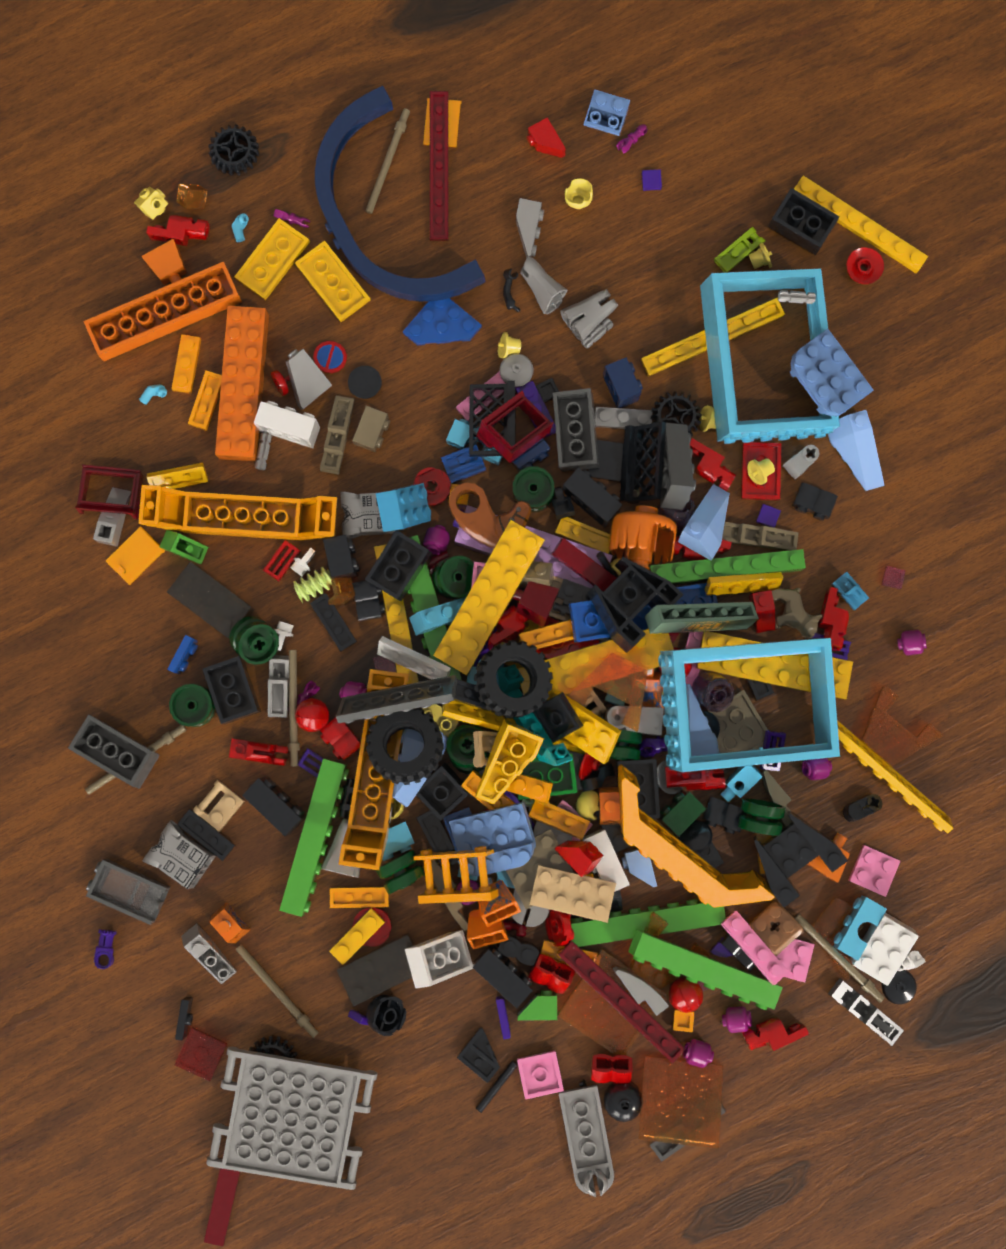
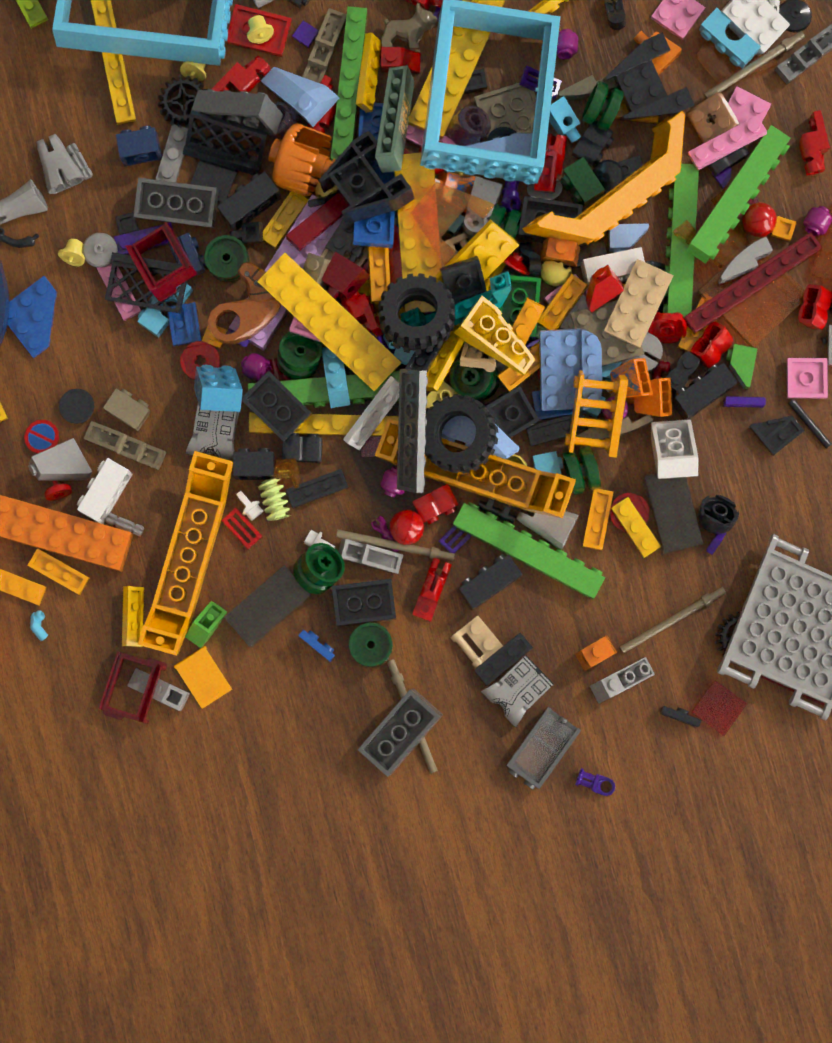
camera: 75 degrees left, 0 degrees up
magenta head [722,1006,752,1033] -> none

